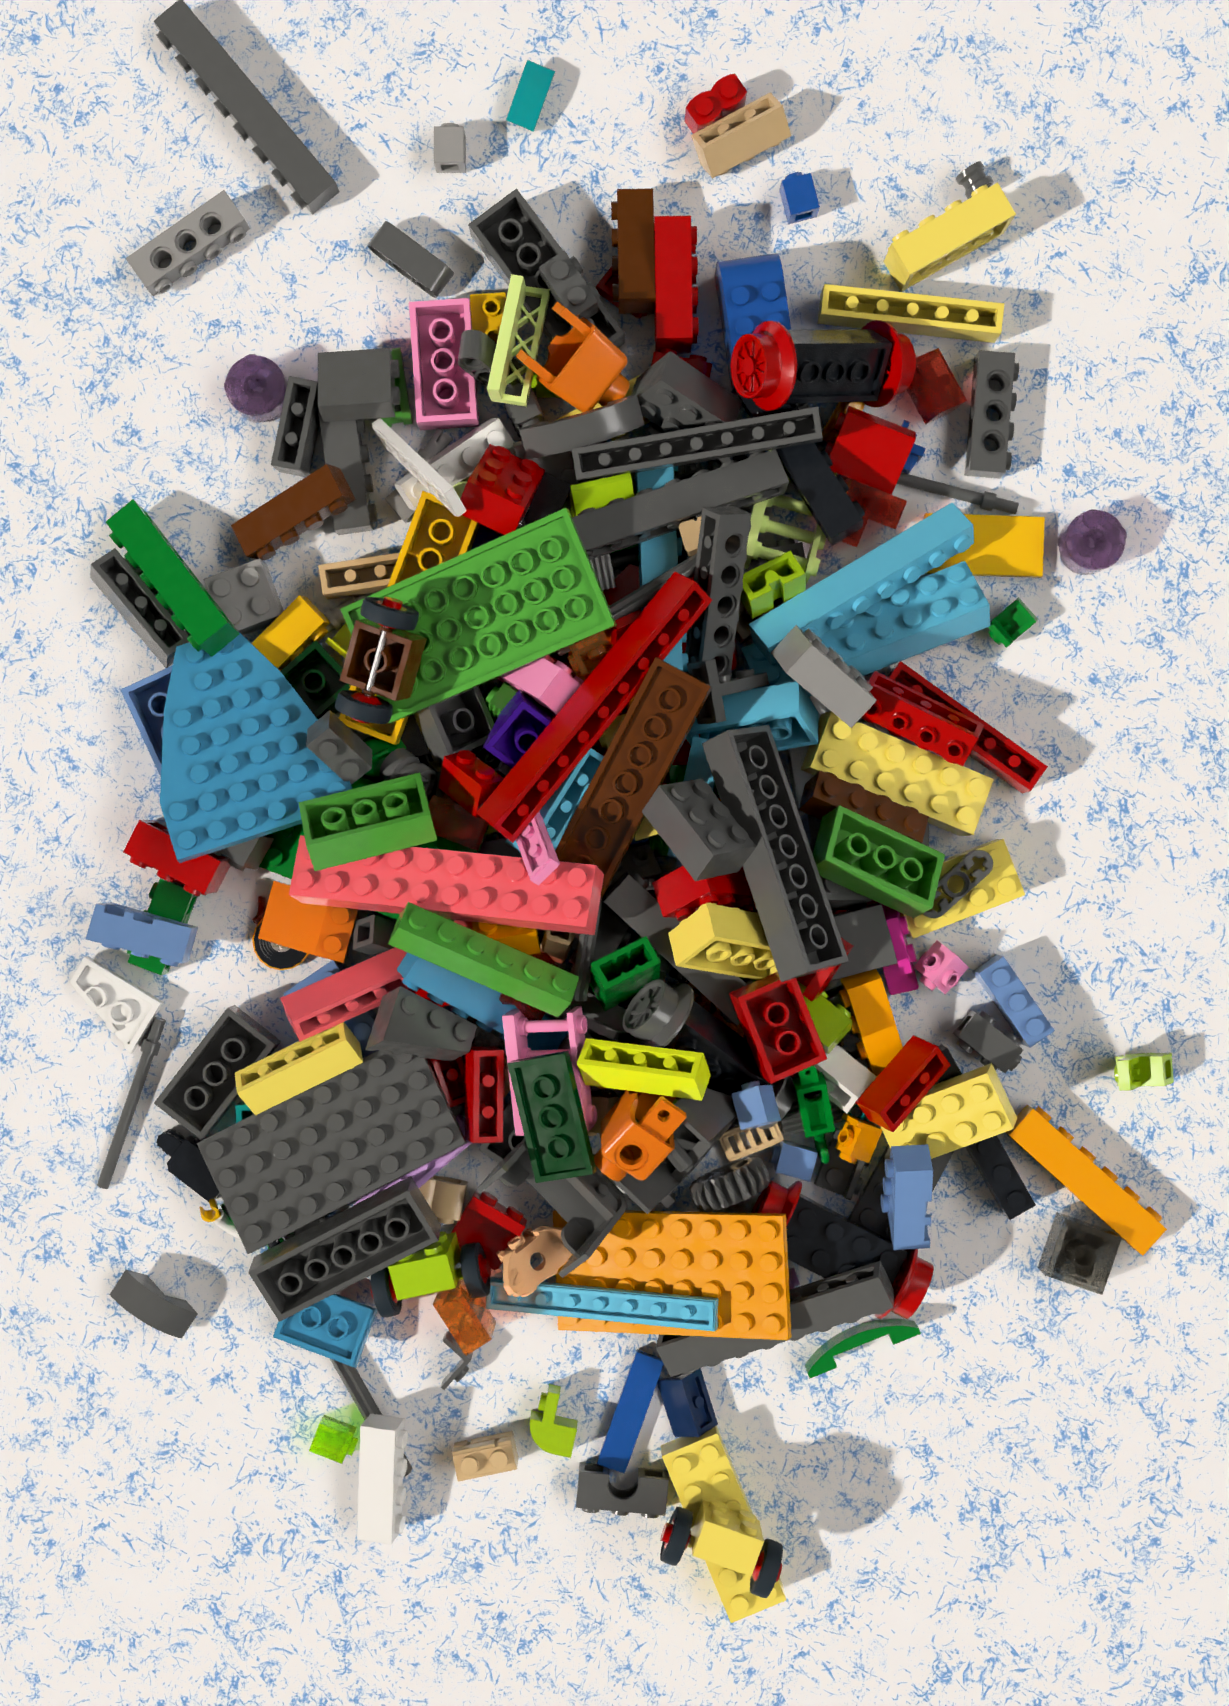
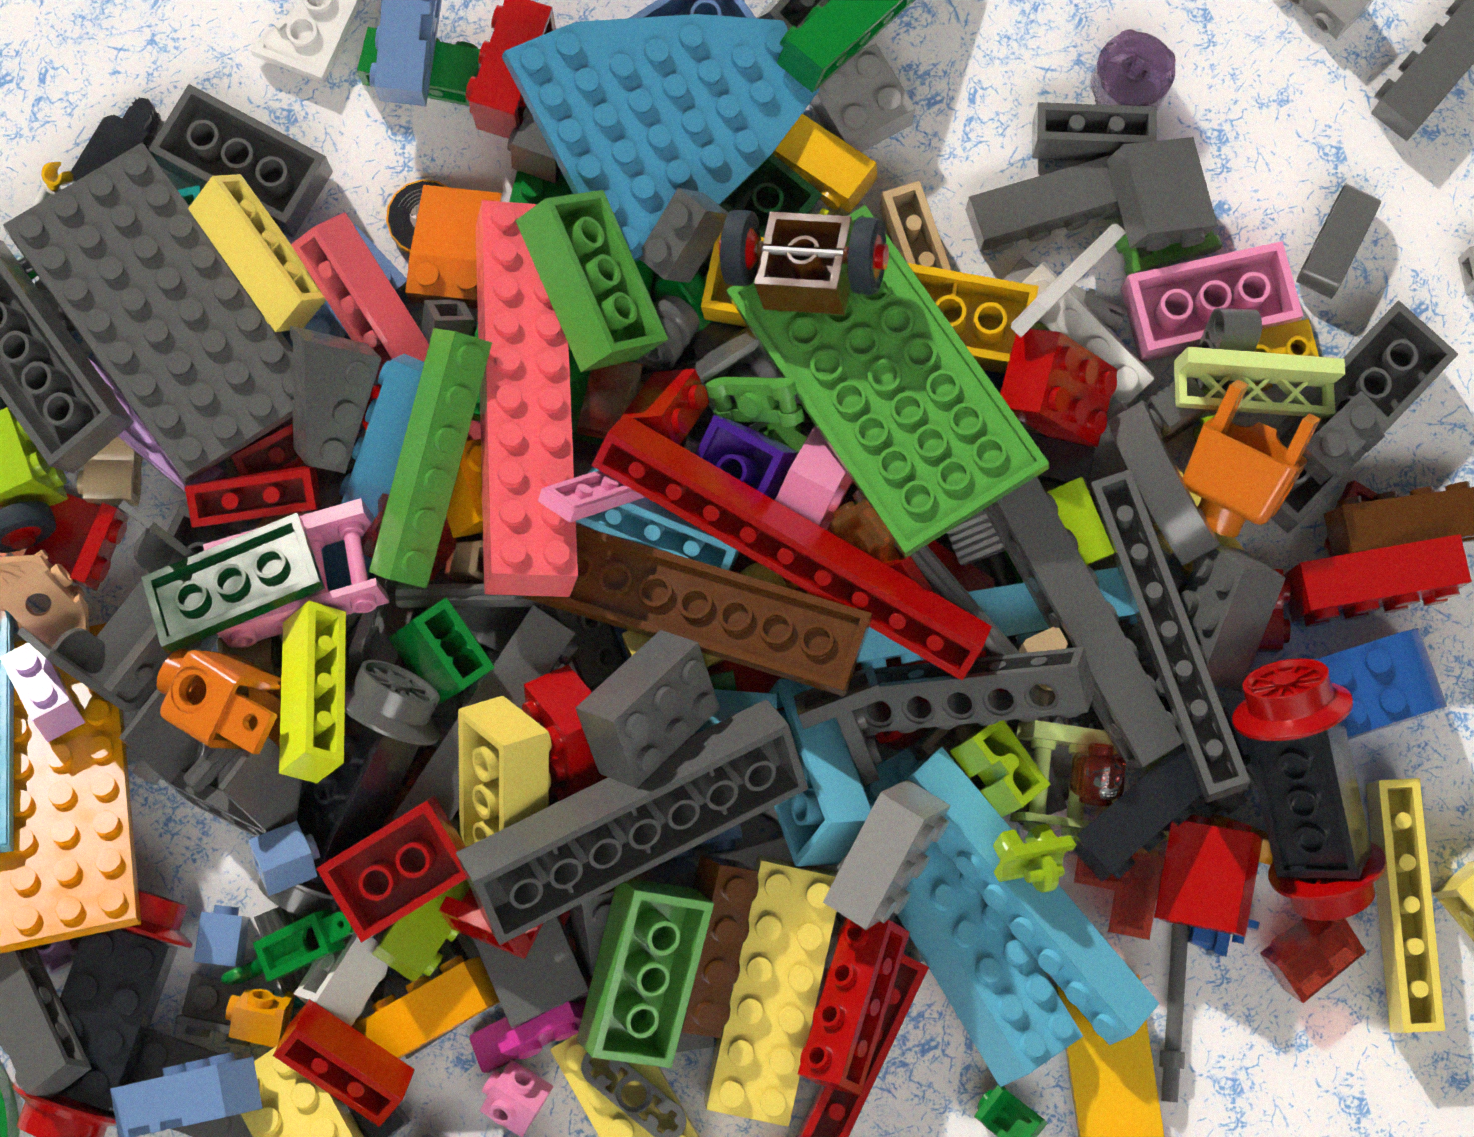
camera: 80 degrees right, 10 degrees down
dark grey bar [97,1017,166,1189] -> none
reddish brown brick [231,464,356,560] -> none
clear red leg [252,896,266,925] -> none
dark grey gear [689,1157,771,1212] -> none
tan slope [719,1124,784,1163] -> none
dark grey brick [964,350,1019,479] -> none
none -> brick [0,643,85,743]
none -> bright green plate [706,377,805,427]
none -> lime hips [993,824,1076,893]
none -> clear red head [1070,743,1127,806]

